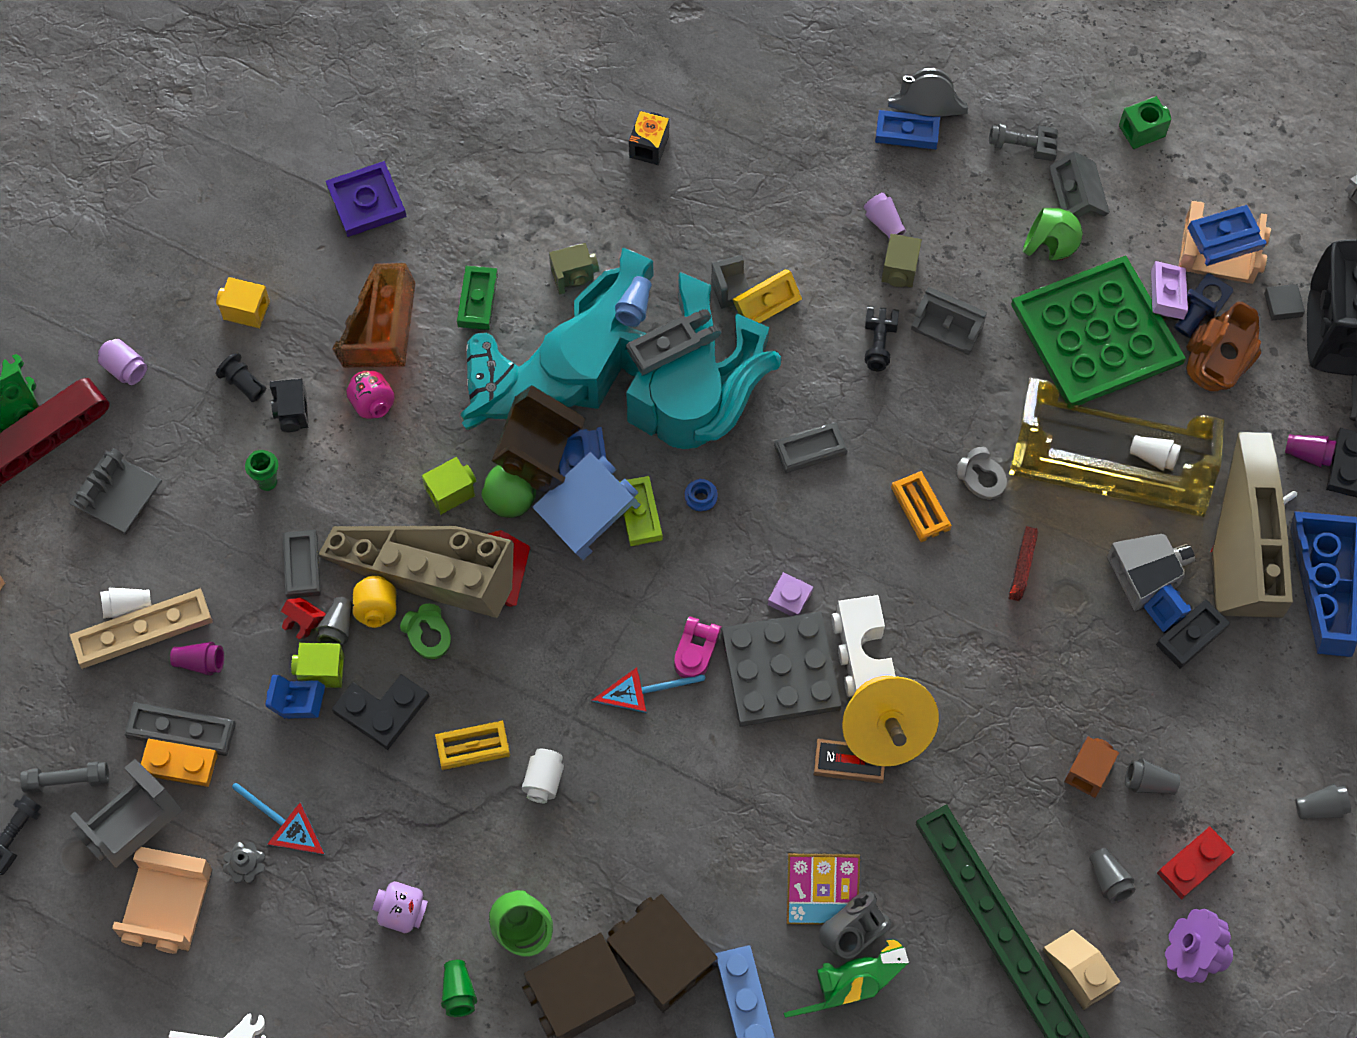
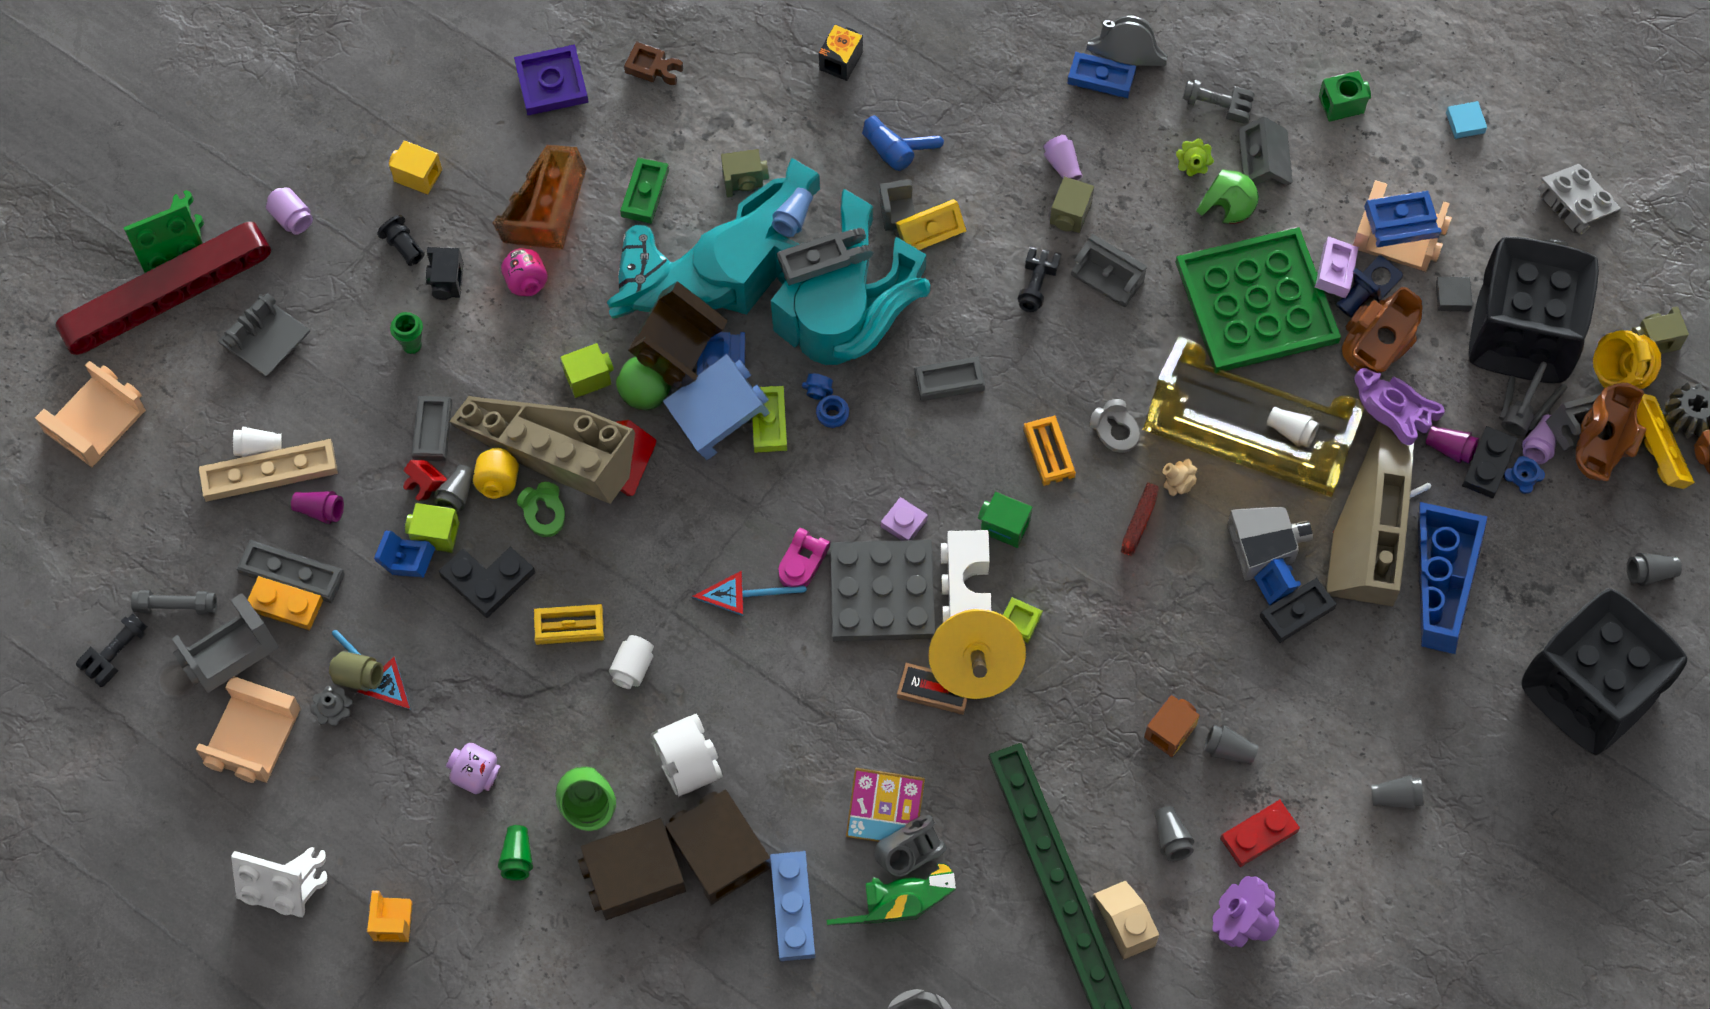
camera: 10 degrees right, 0 degrees up
none -> olive brick [329,651,383,691]
none -> reddish brown plate [624,42,683,85]
none -> white brick [650,714,723,797]
none -> blue plate [802,373,833,400]
none -> blue piece [862,115,944,171]
none -> green brick [978,491,1033,548]
none -> lime tile [1003,597,1043,643]
none -> tan plant [1163,459,1197,496]
none -> lime plant [1176,138,1214,176]
none -> medium lavender tile [1354,368,1445,445]
none -> medium azure tile [1446,101,1487,139]

